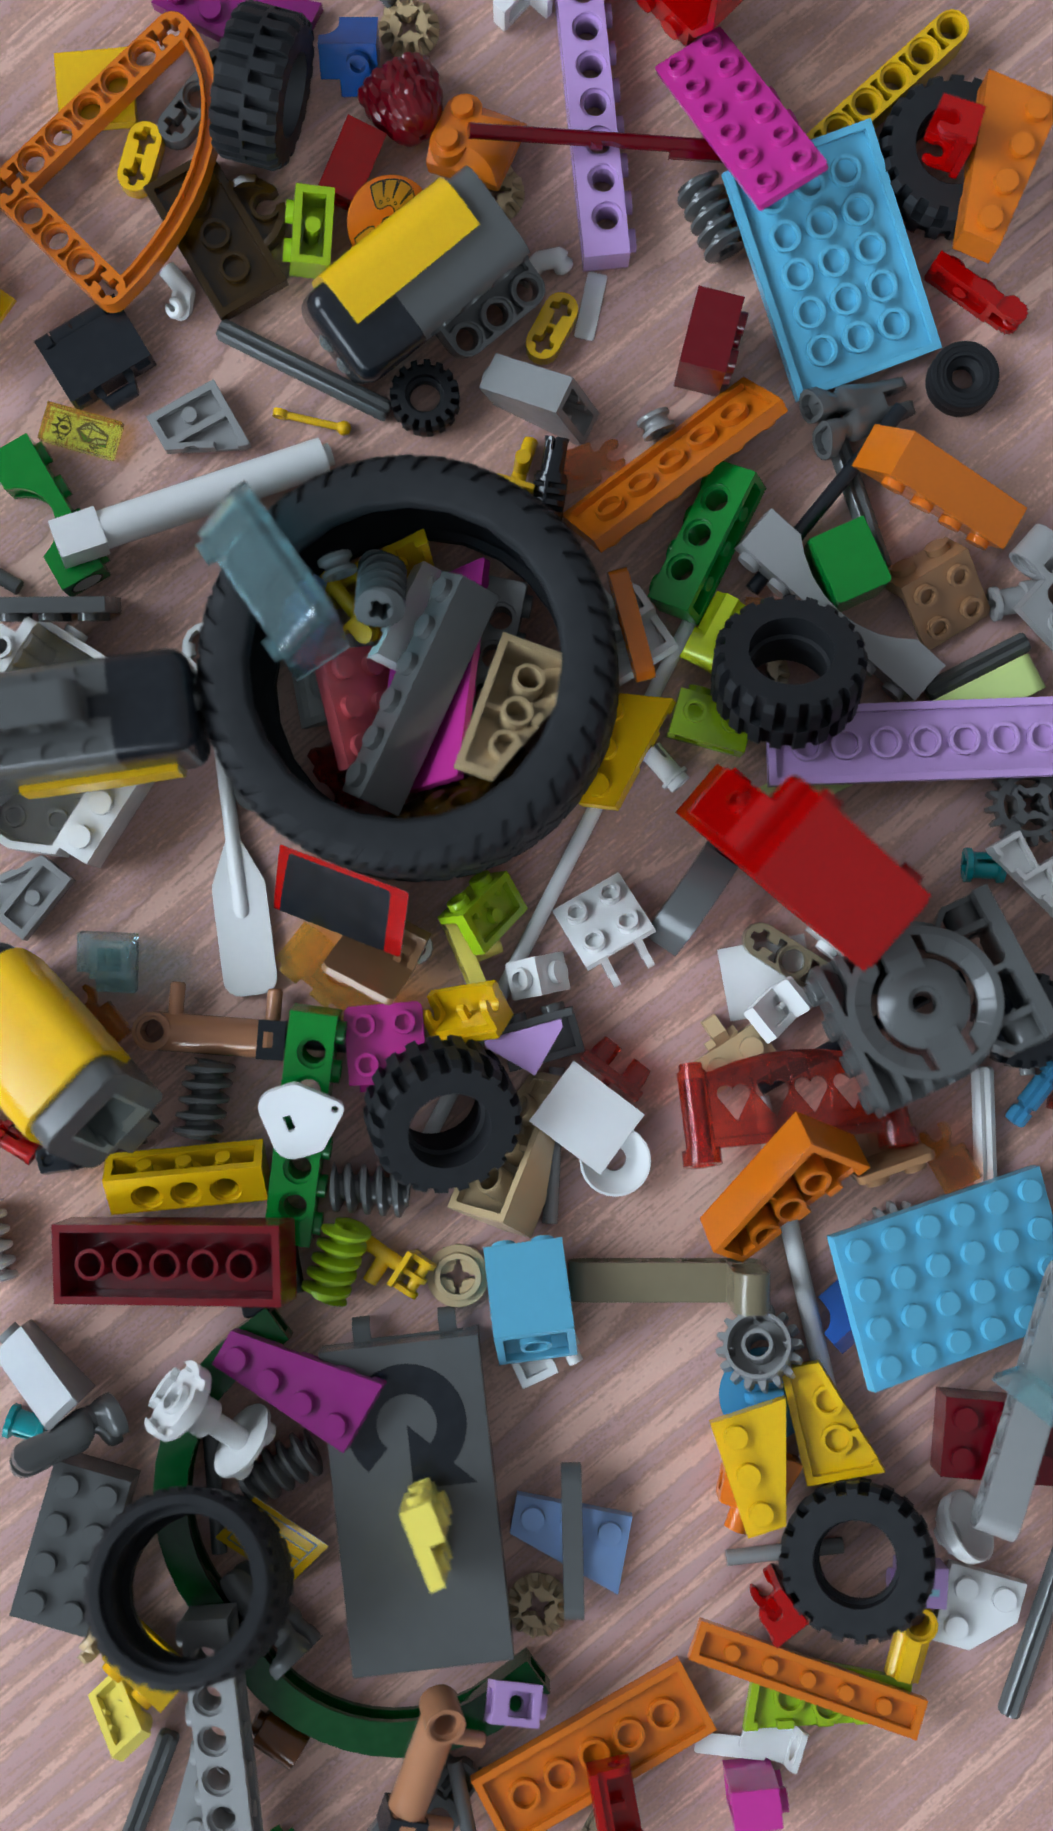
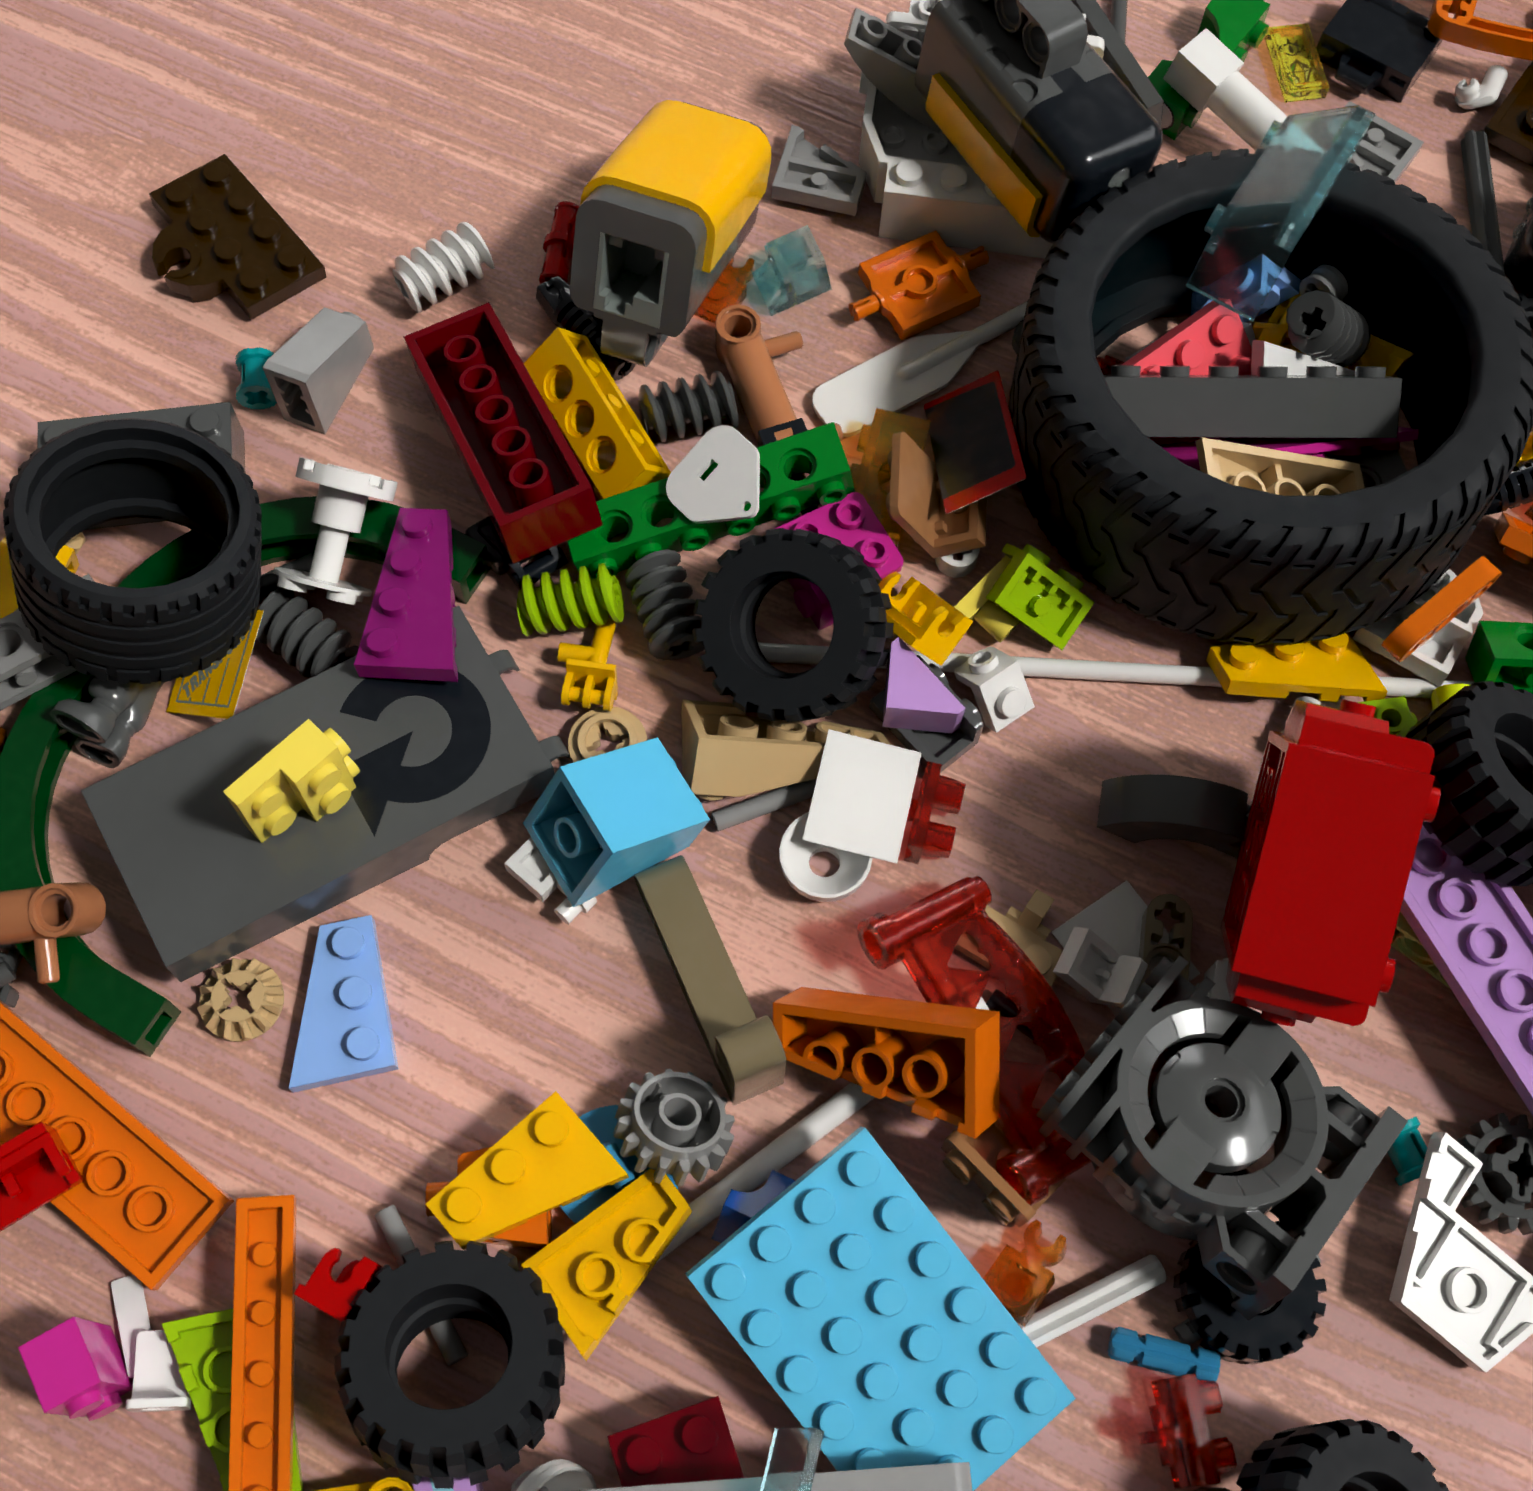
camera: 70 degrees right, 20 degrees down
dark grey piece [10,1392,129,1478] -> none
lavender brick [484,1678,548,1729] -> none
white plate [552,872,656,988] -> none
dark grey beam [561,1462,584,1620] -> none
none -> orange plate [849,230,989,340]

